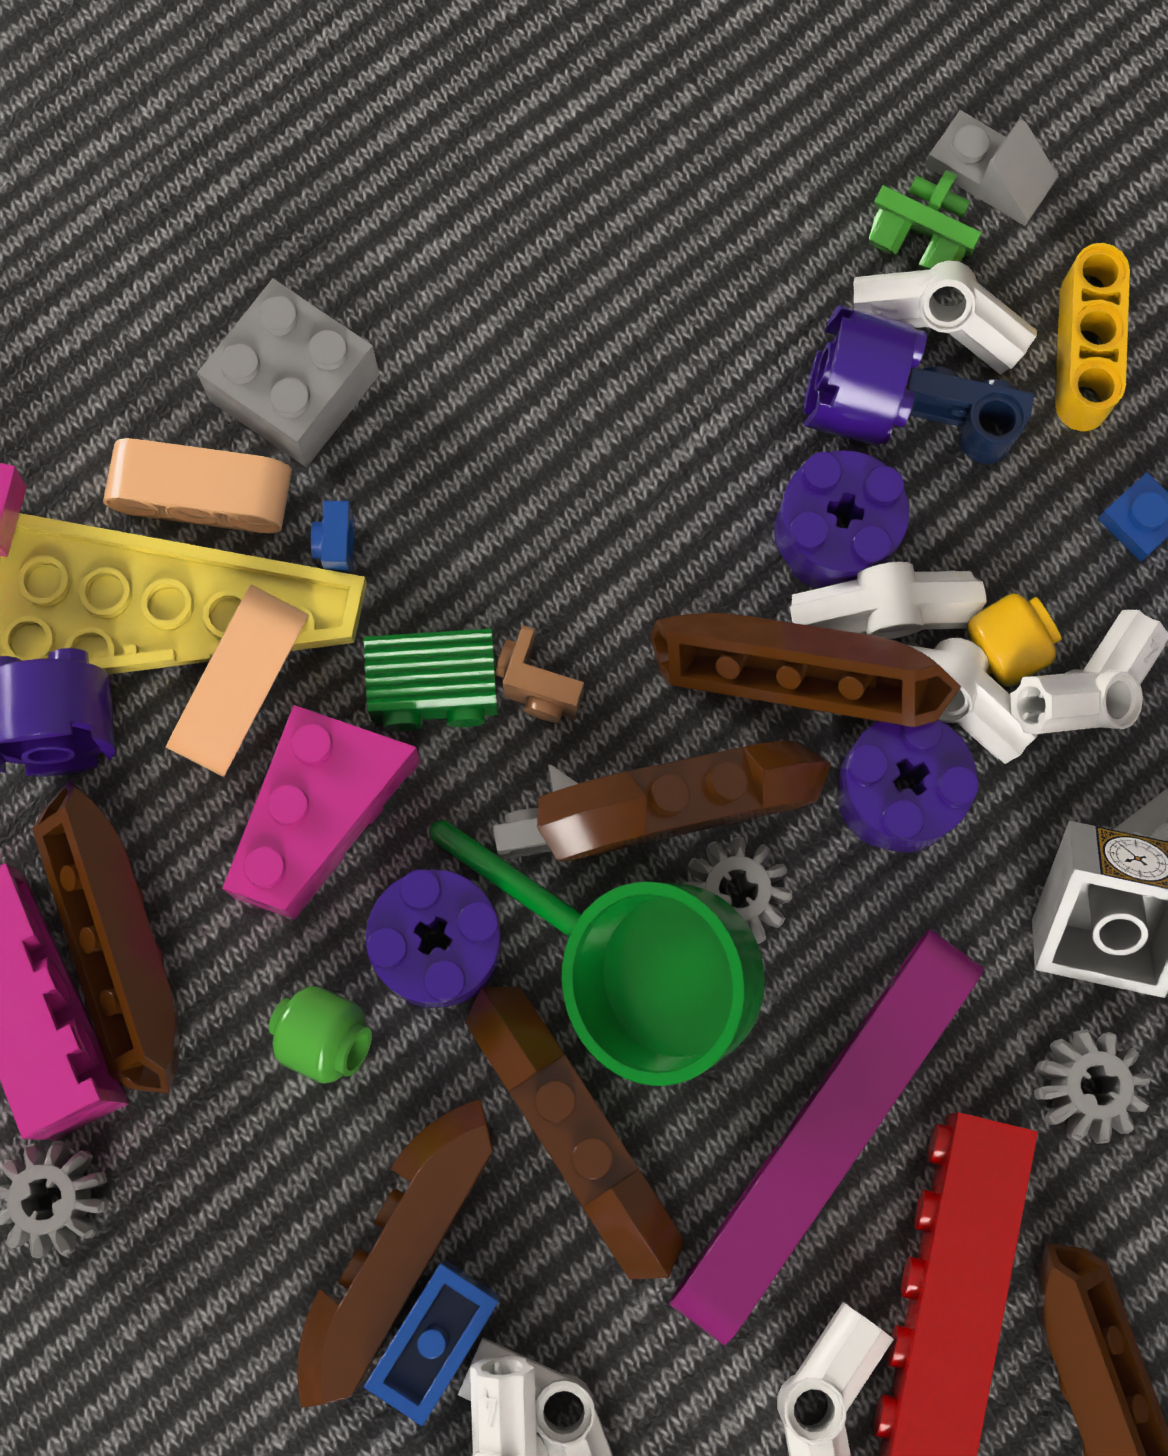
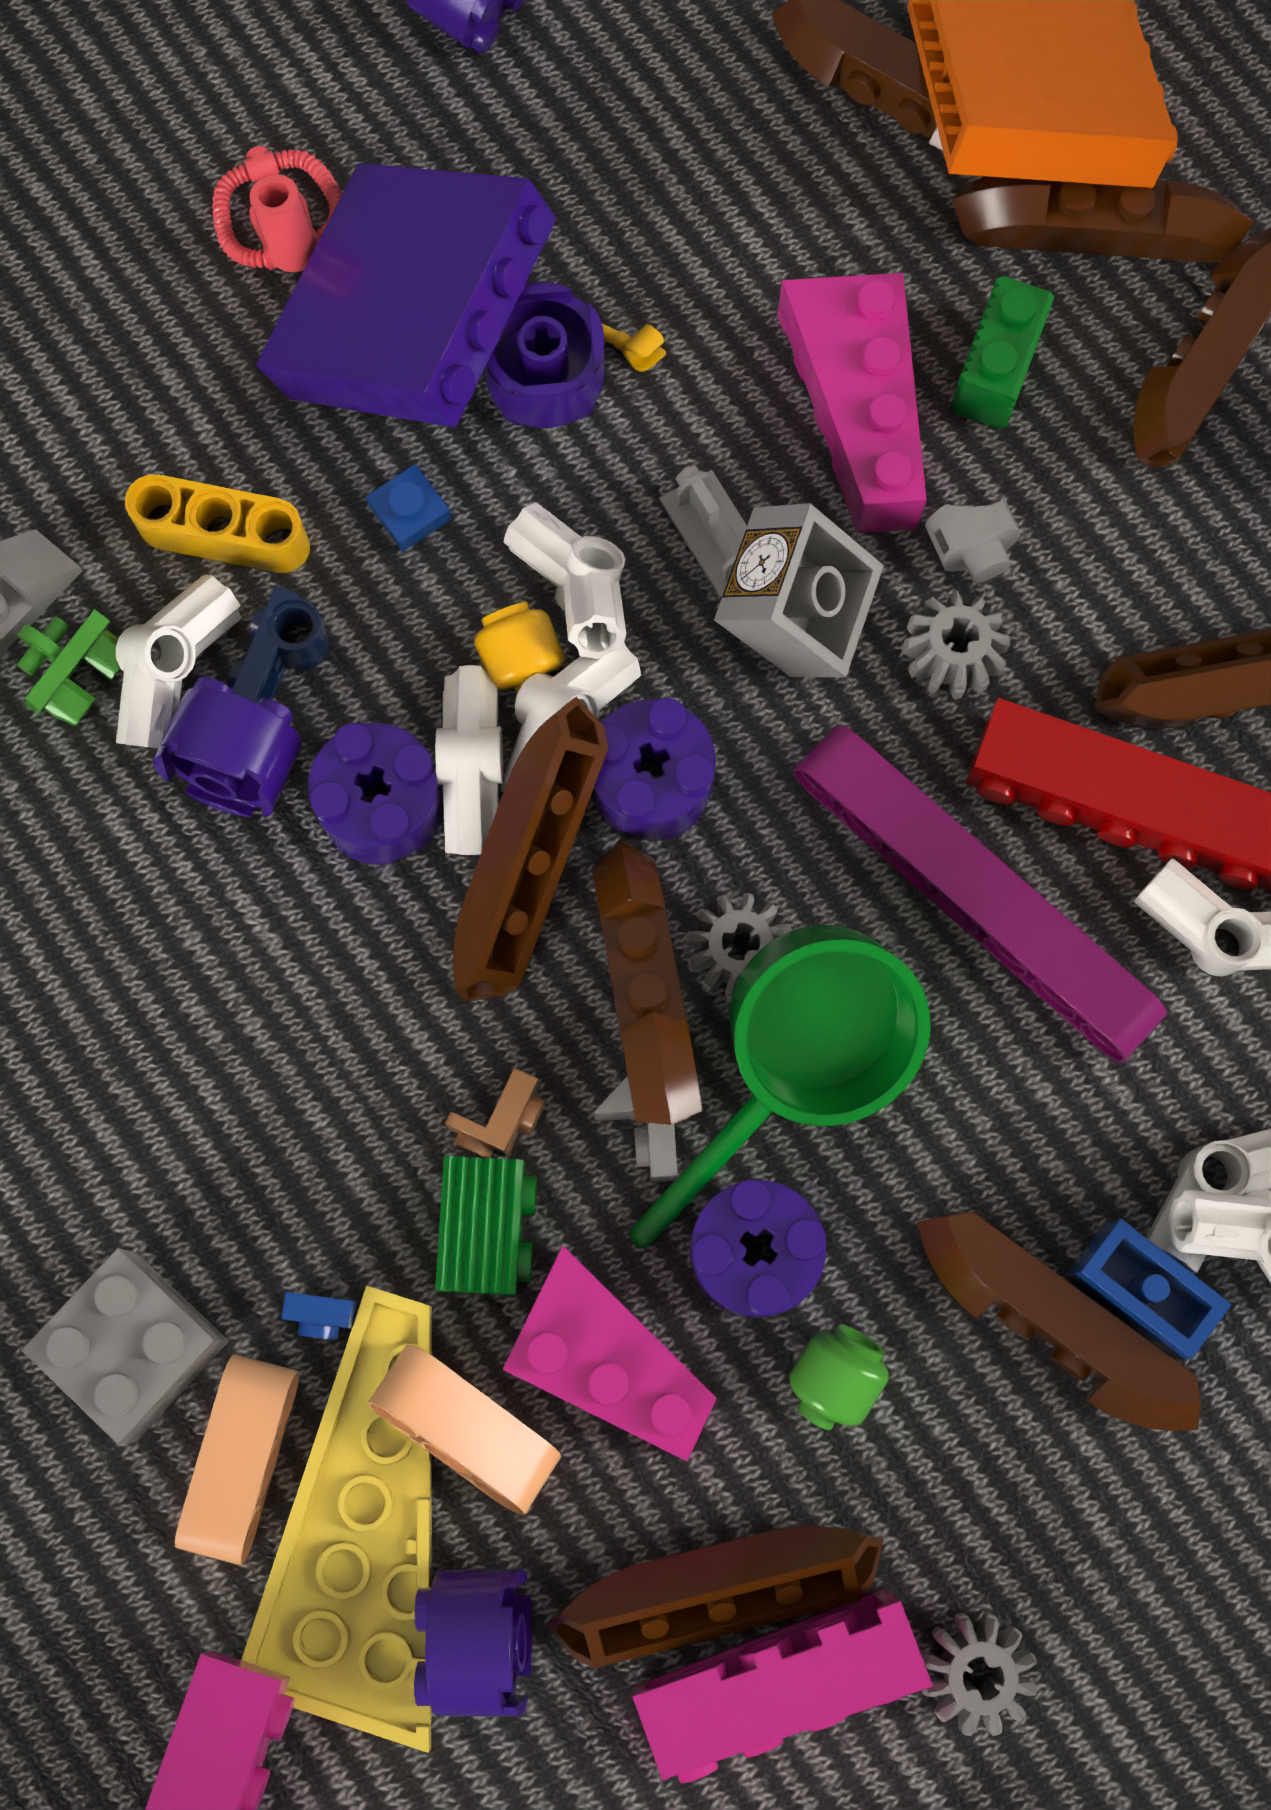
camera: 80 degrees left, 0 degrees up
reddish brown brick [465,986,685,1279] -> none

